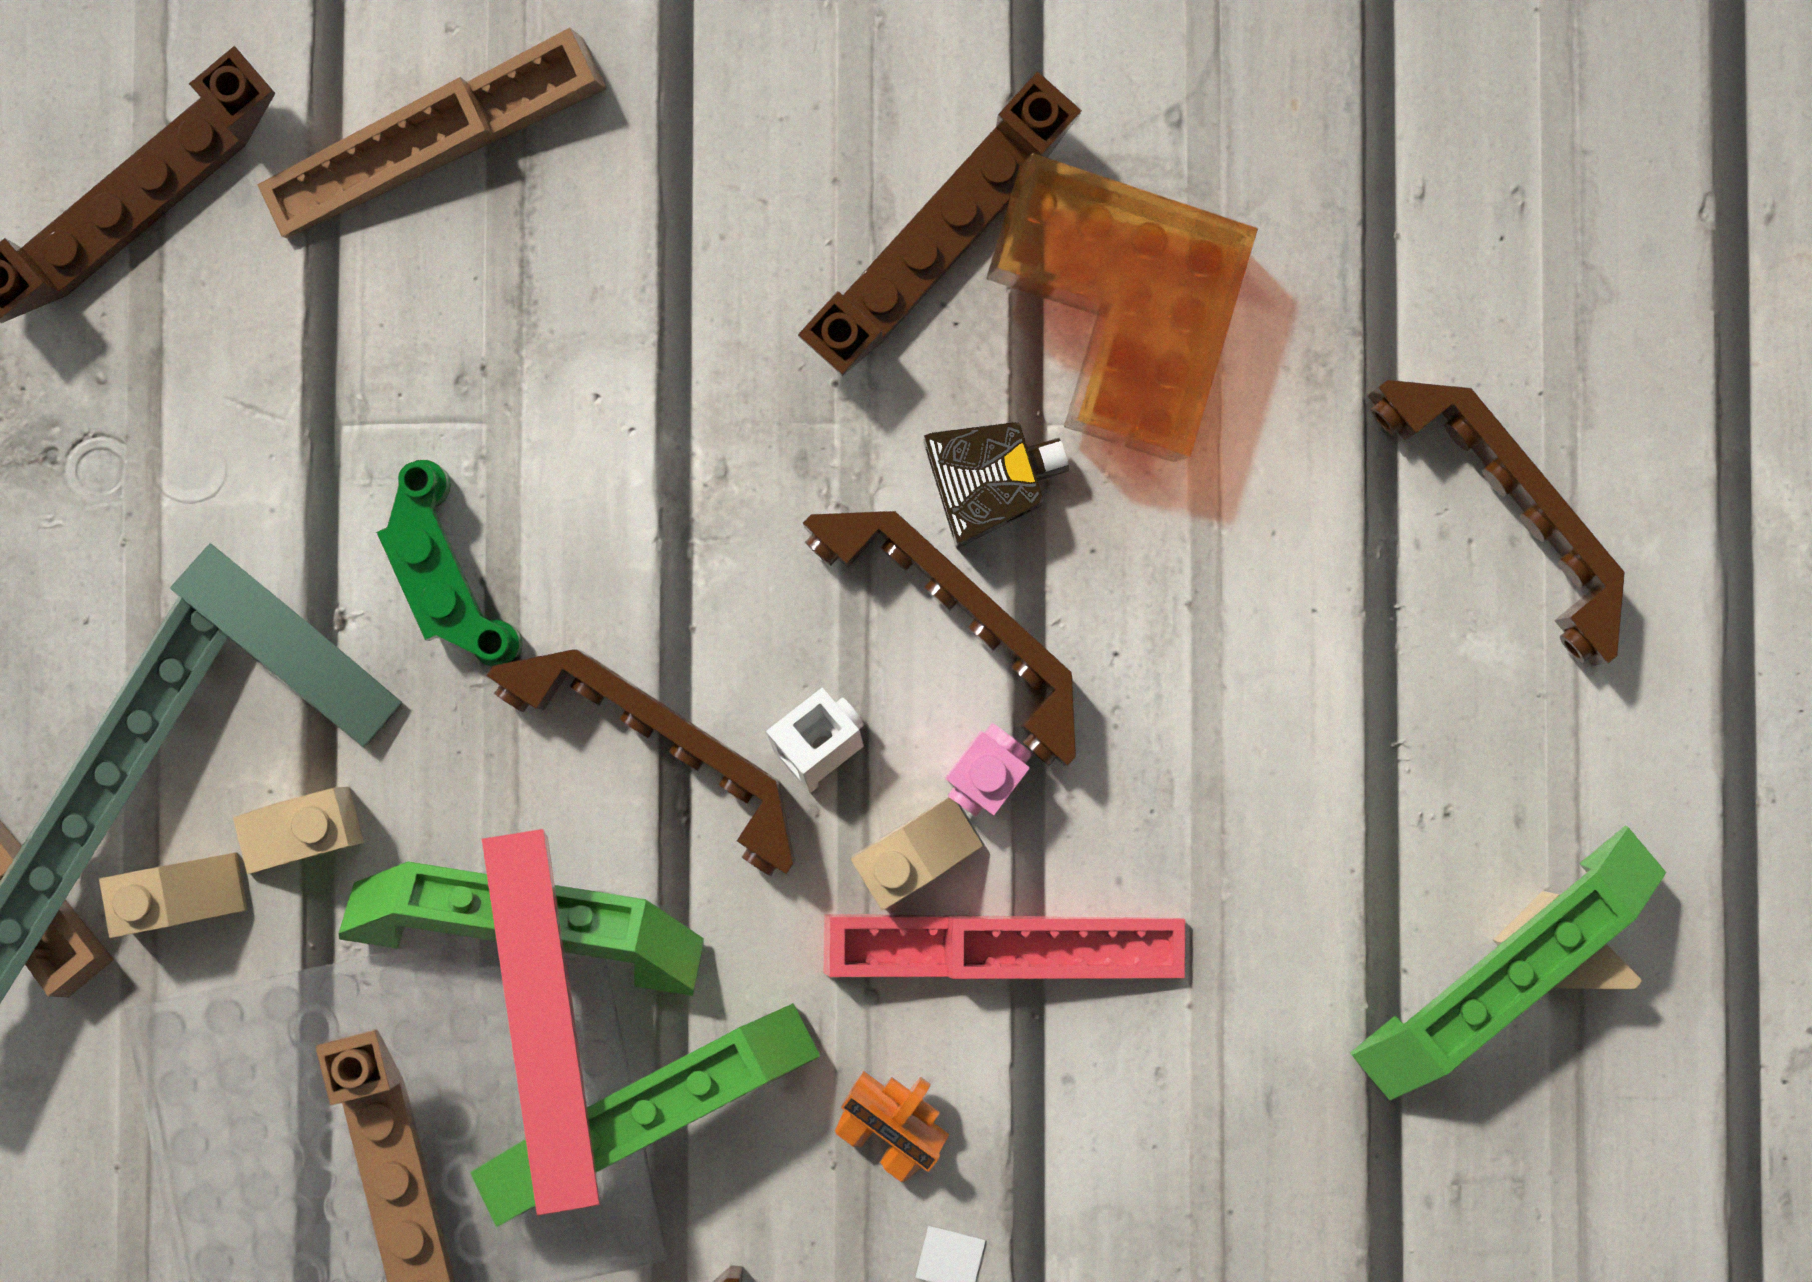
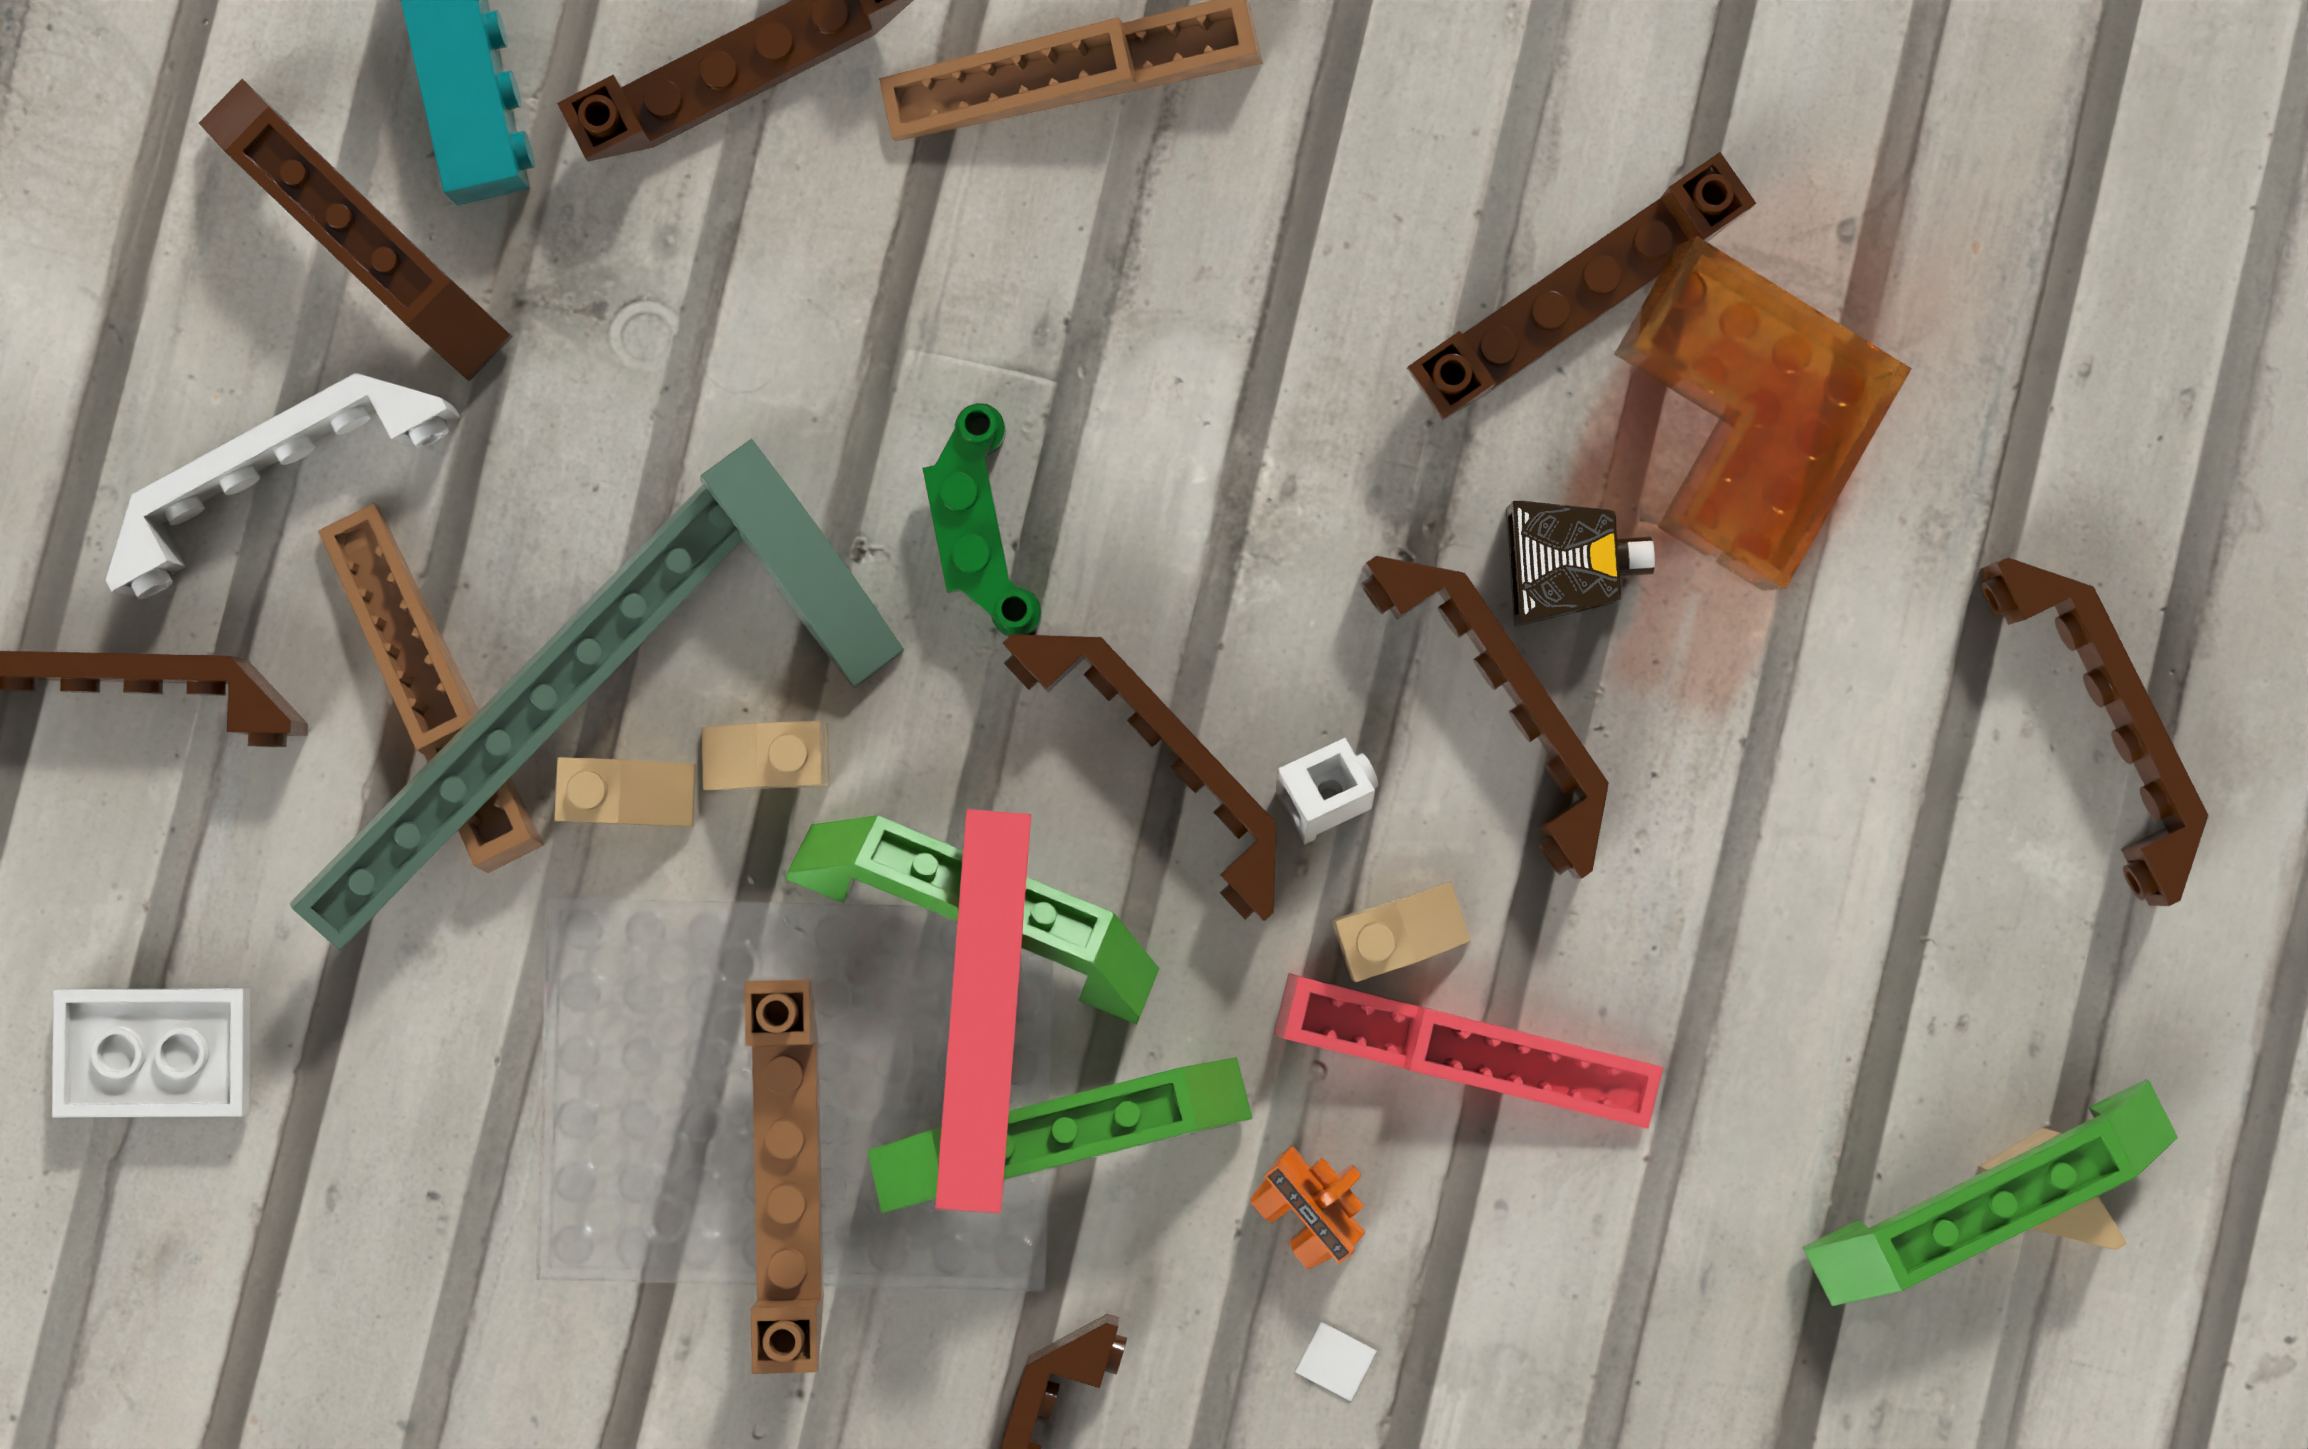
camera: 20 degrees right, 0 degrees up
bright pink brick [945,723,1033,817] -> none

